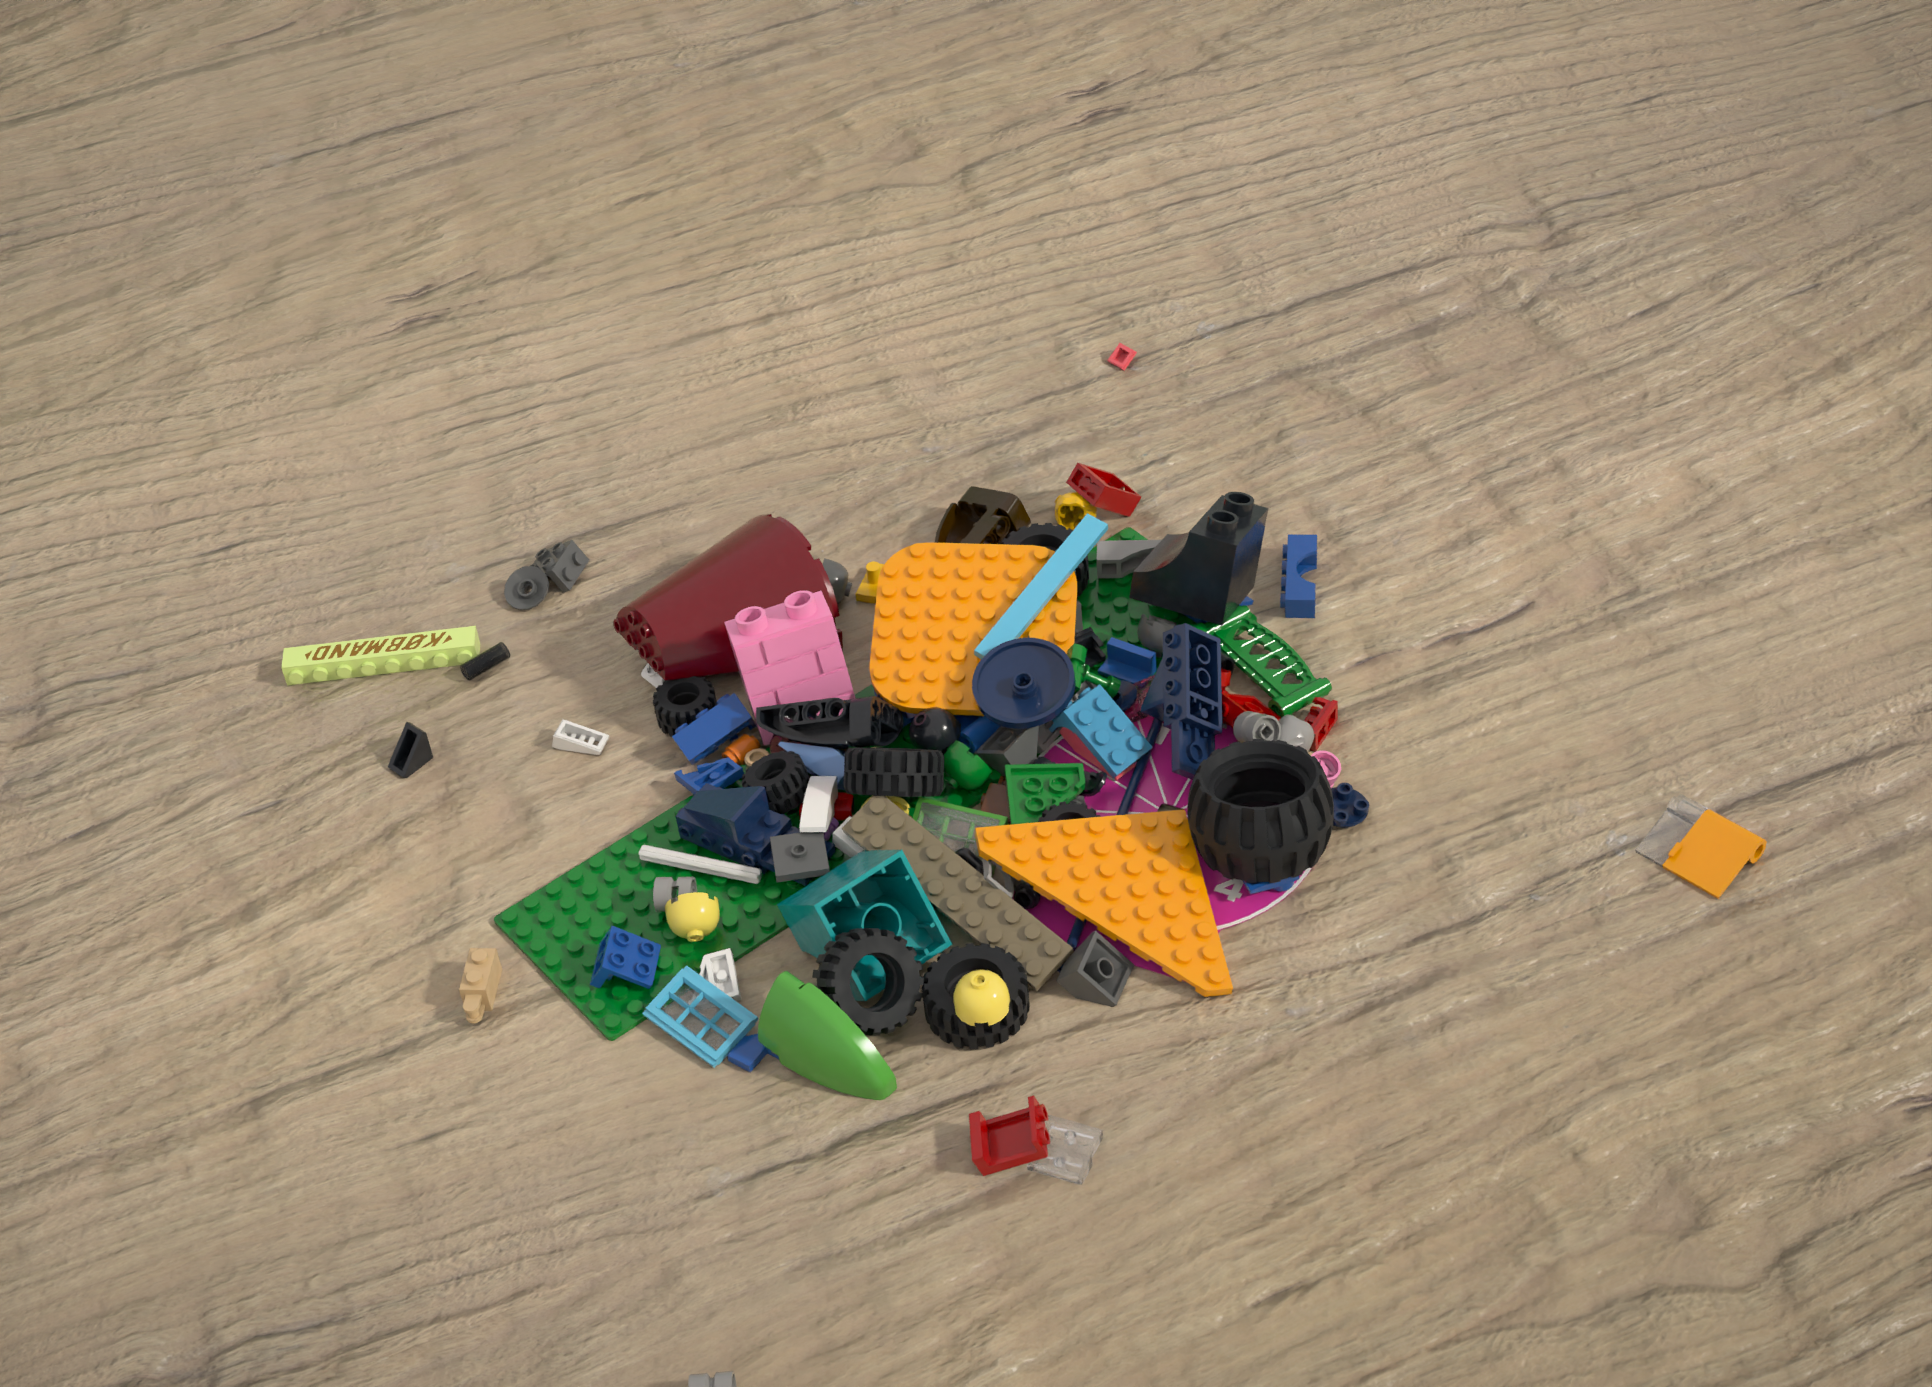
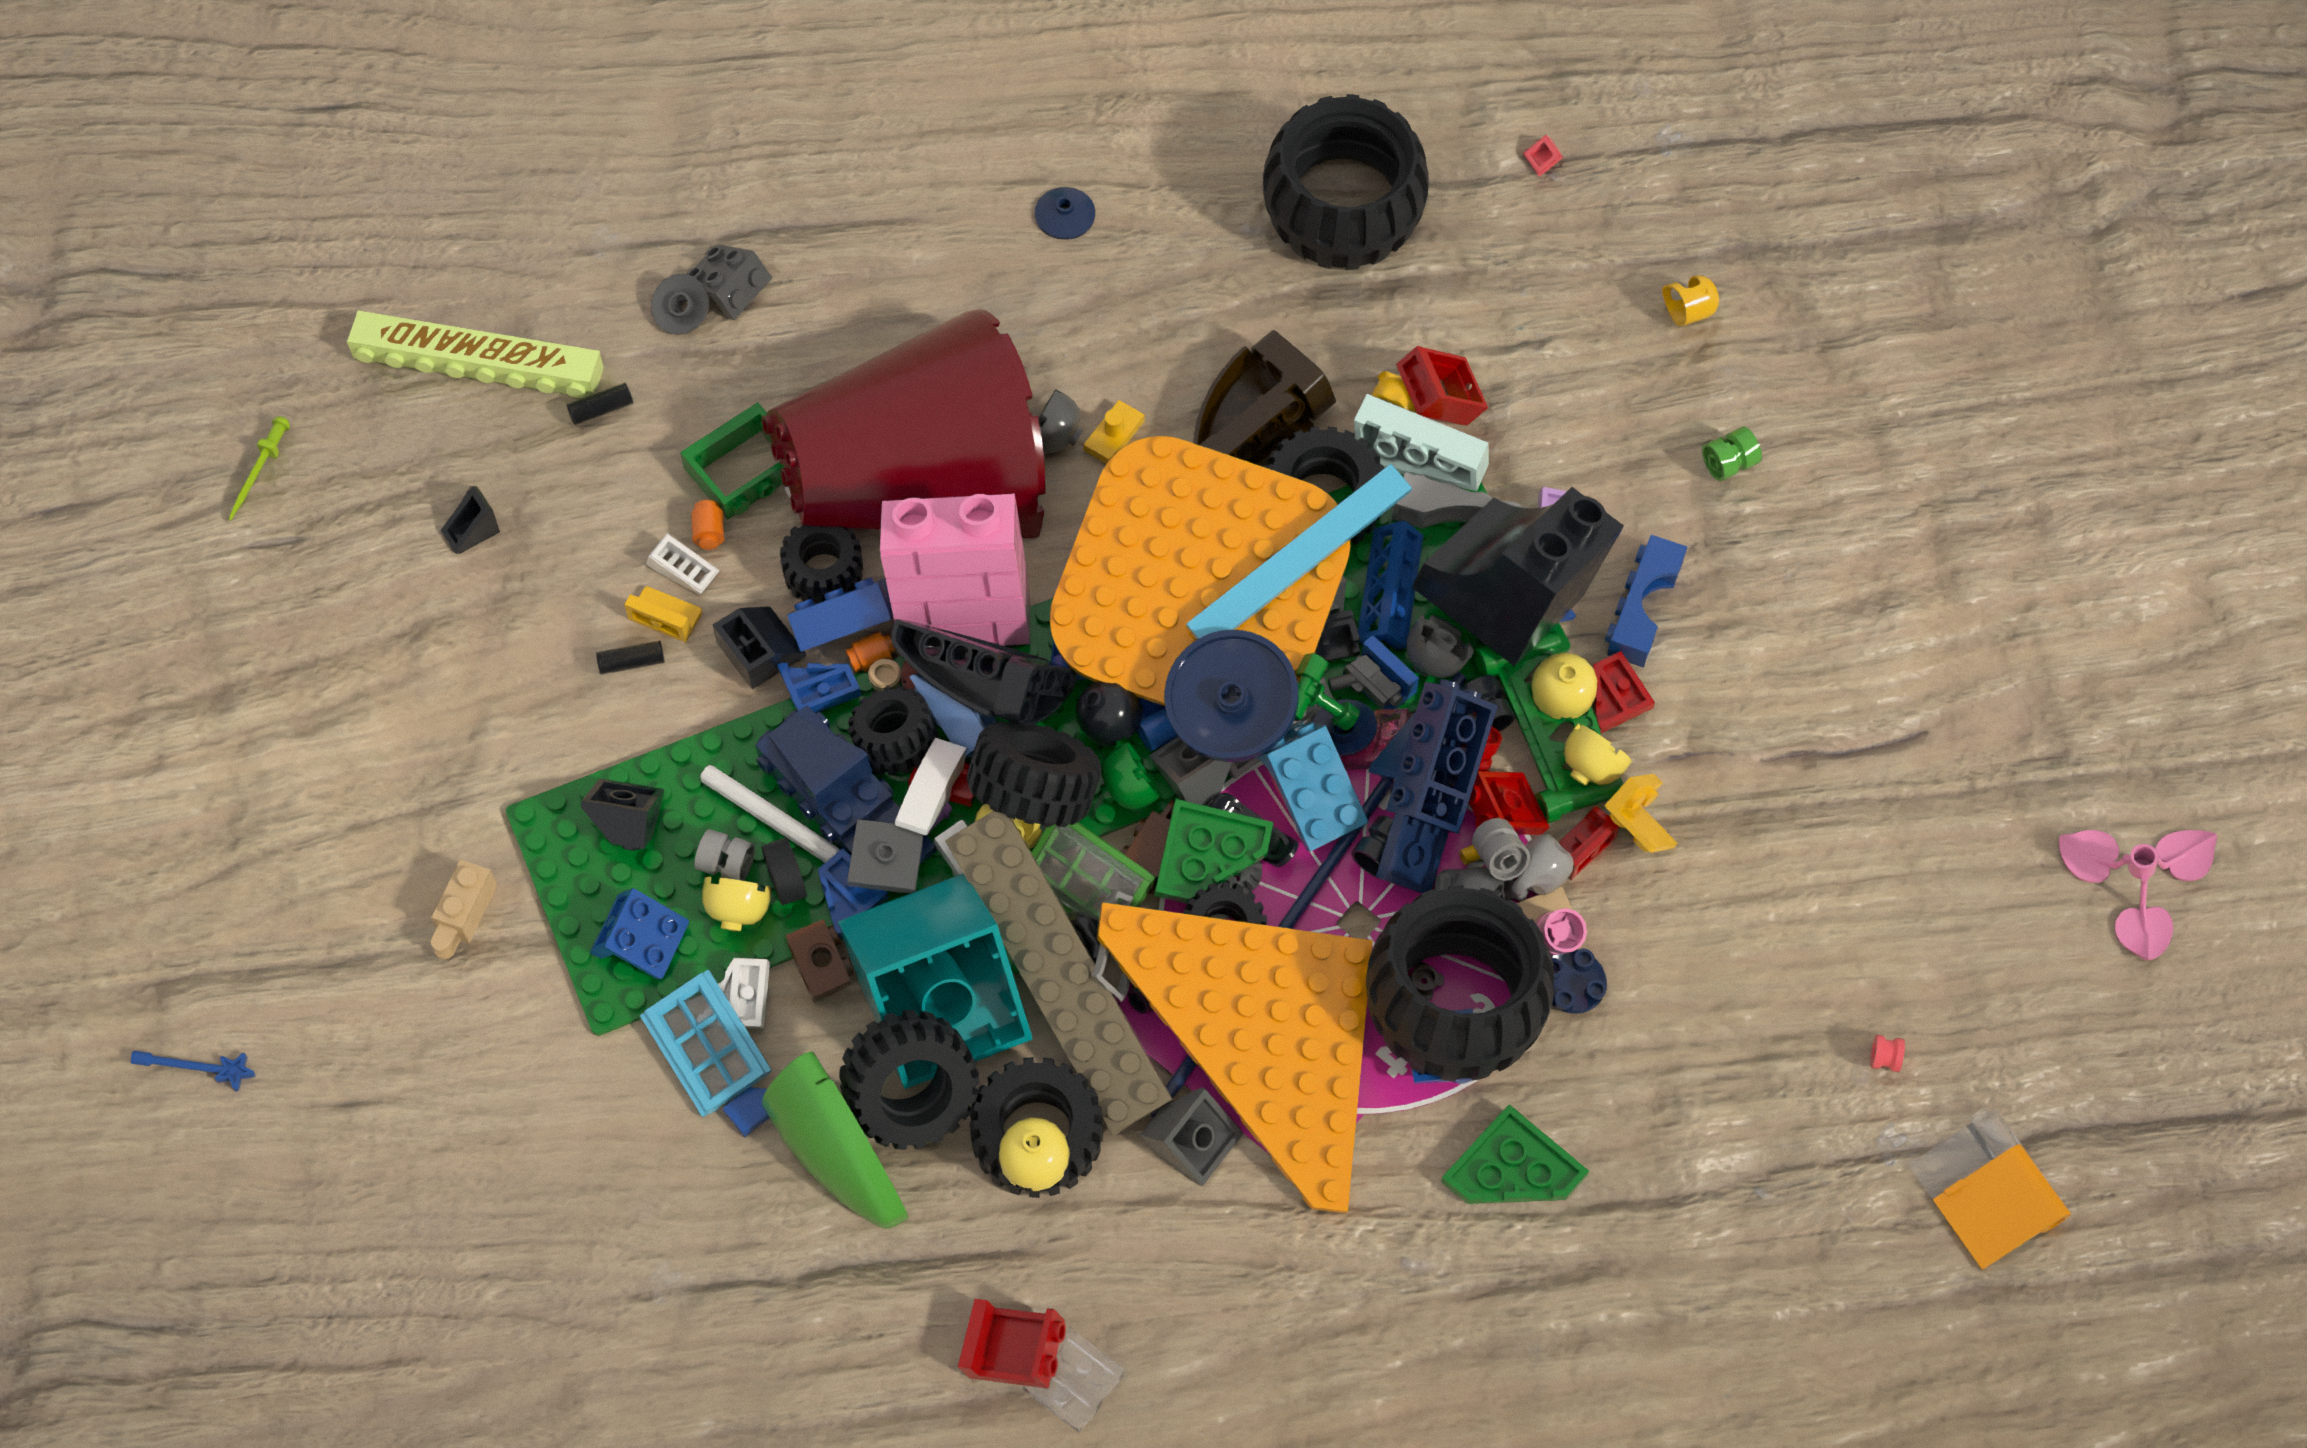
camera: 10 degrees right, 20 degrees up
none -> blue piece [131,1050,255,1092]
none -> lime sword [229,416,290,521]
none -> black slope [581,779,664,851]
none -> black piece [596,640,665,675]
none -> yellow panel [624,586,702,643]
none -> green window [680,402,784,520]
none -> orange brick [691,500,725,550]
none -> black slope [712,606,806,689]
none -> black tyre [761,838,807,906]
none -> reddish brown brick [786,919,854,1002]
none -> blue wing [818,848,888,939]
none -> dark blue dish [1035,187,1095,240]
none -> black tyre [1263,94,1429,270]
none -> dark grey piece [1328,655,1403,709]
none -> black wheel [1351,815,1393,877]
none -> light aqua wedge [1354,394,1489,491]
none -> blue fence [1358,521,1423,650]
none -> green plate [1441,1104,1589,1204]
none -> light yellow cylinder [1531,652,1597,719]
none -> light yellow cylinder [1564,723,1632,786]
none -> red wing [1593,651,1655,734]
none -> yellow bracket [1604,774,1678,853]
none -> yellow helmet [1662,275,1719,327]
none -> bright green wheel [1702,426,1762,482]
none -> coral wheel [1870,1034,1905,1073]
none -> bright pink plant [2059,830,2217,960]

